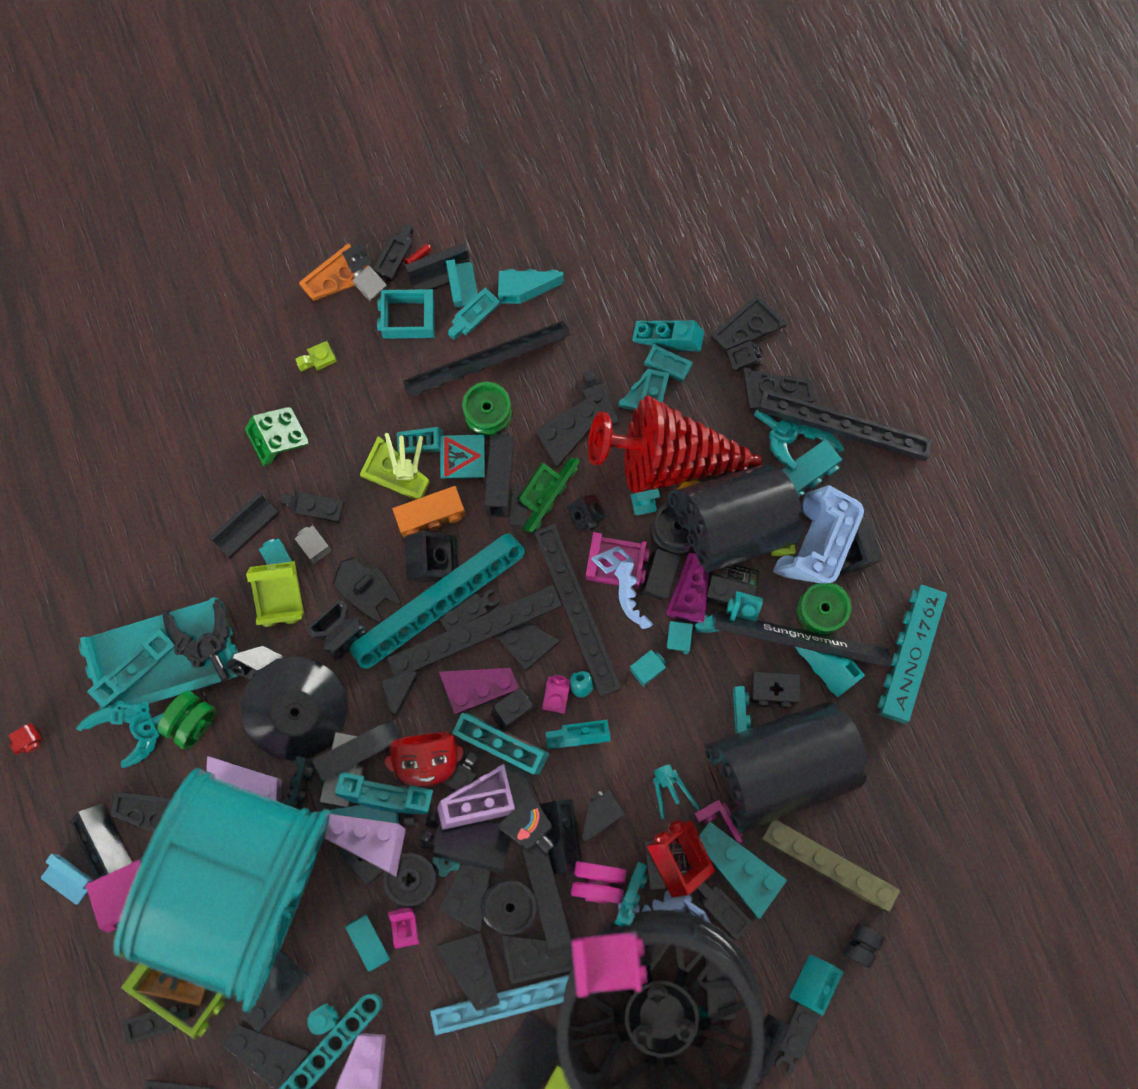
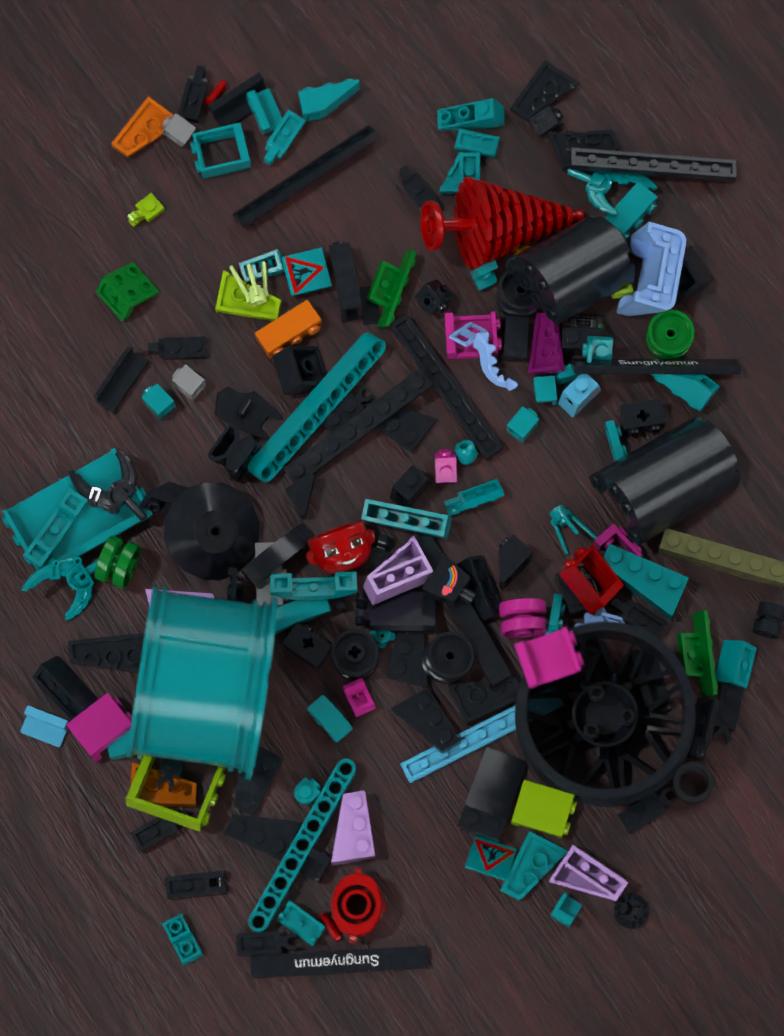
camera: 10 degrees left, 0 degrees up
lime panel [246,561,304,627] -> none
lavender wedge [325,814,406,876] -> none
black bracket [342,243,371,273] -> none
magenta wing [439,668,519,715] -> none
green wheel [462,382,512,437] -> none
black wing [535,397,600,468] -> none
teal brick [877,584,947,724] -> none
none -> medium azure torso [558,374,601,418]
none -> green bracket [676,610,718,698]

